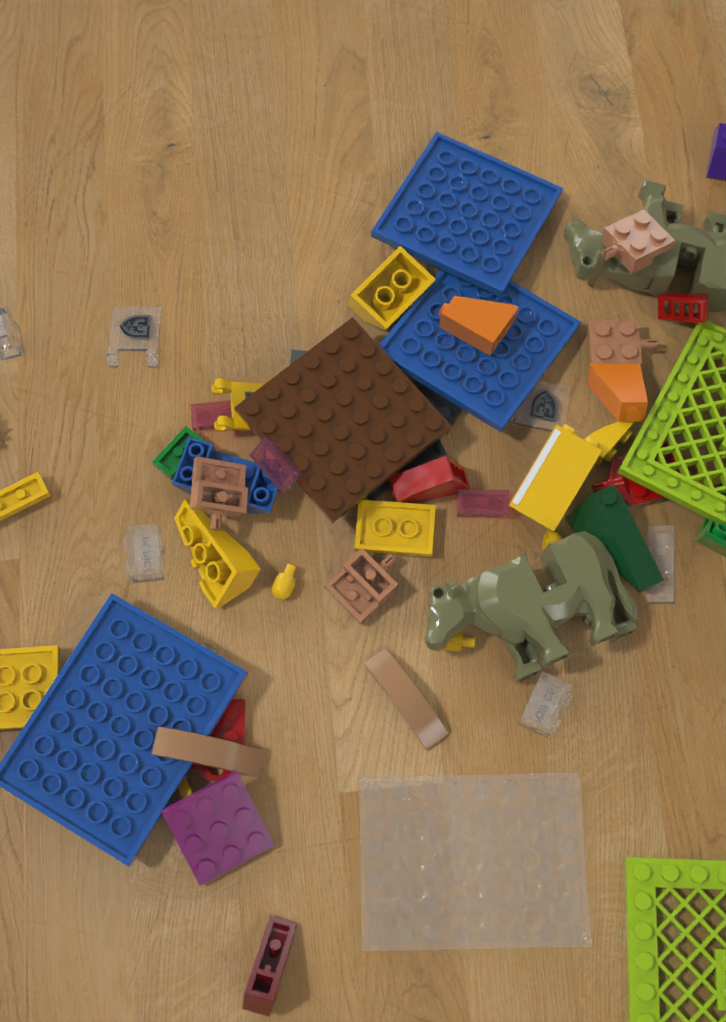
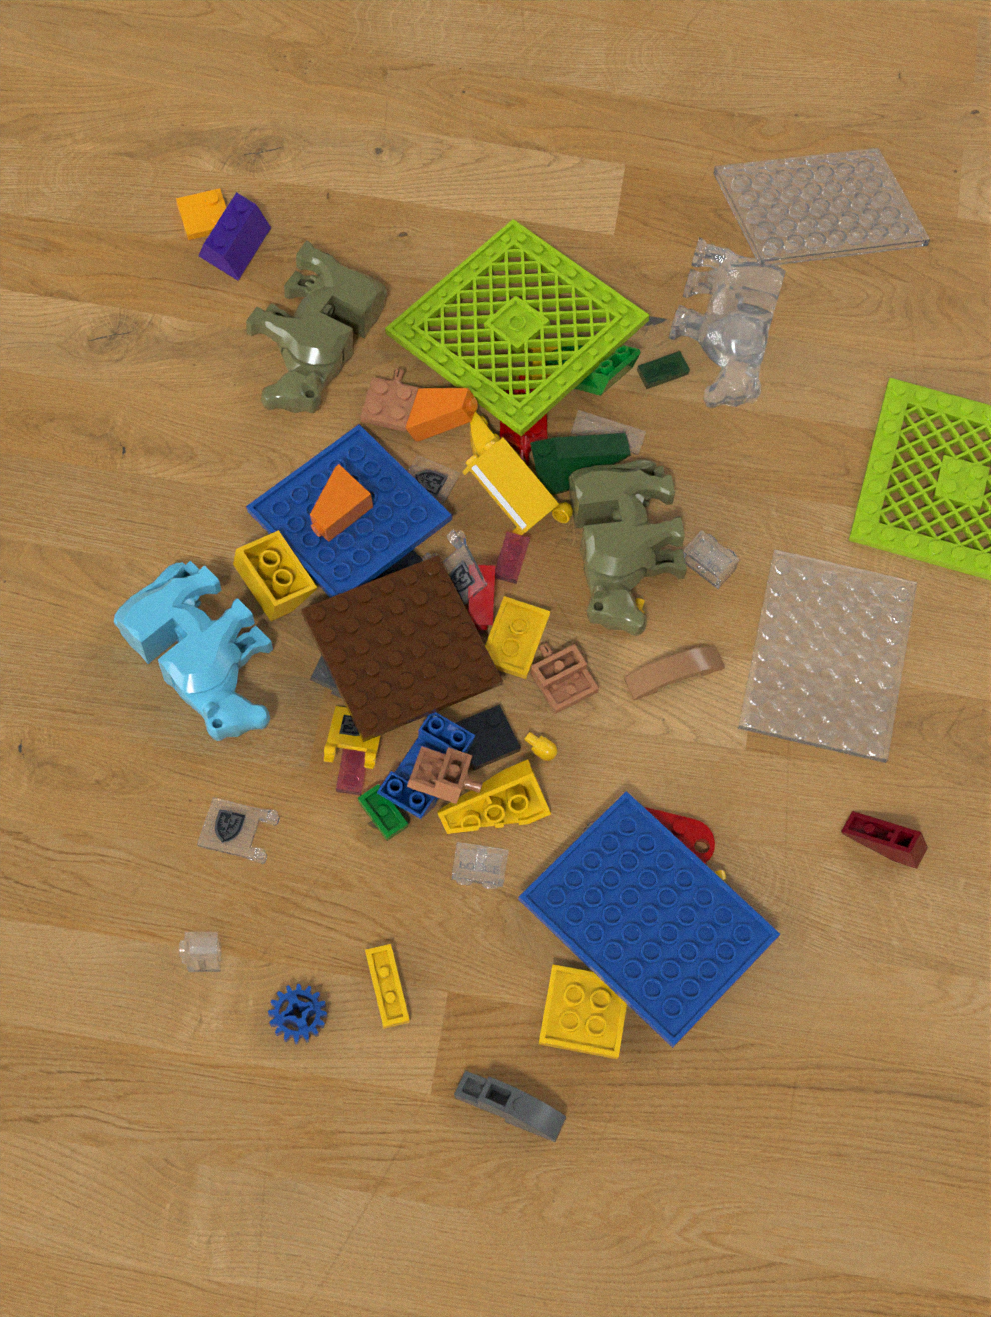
camera: 85 degrees left, 5 degrees down
medium nougat slope [151,727,264,778] -> none
magenta plate [161,770,275,886] -> none
clear pink plate [249,437,302,493] -> none
blue plate [371,132,563,297] -> none
nougat plate [601,210,676,274] -> none
red slope [658,294,709,323] -> none
none -> medium azure animal [113,561,273,741]
none -> clear flag [422,530,487,605]
none -> black plate [455,704,521,770]

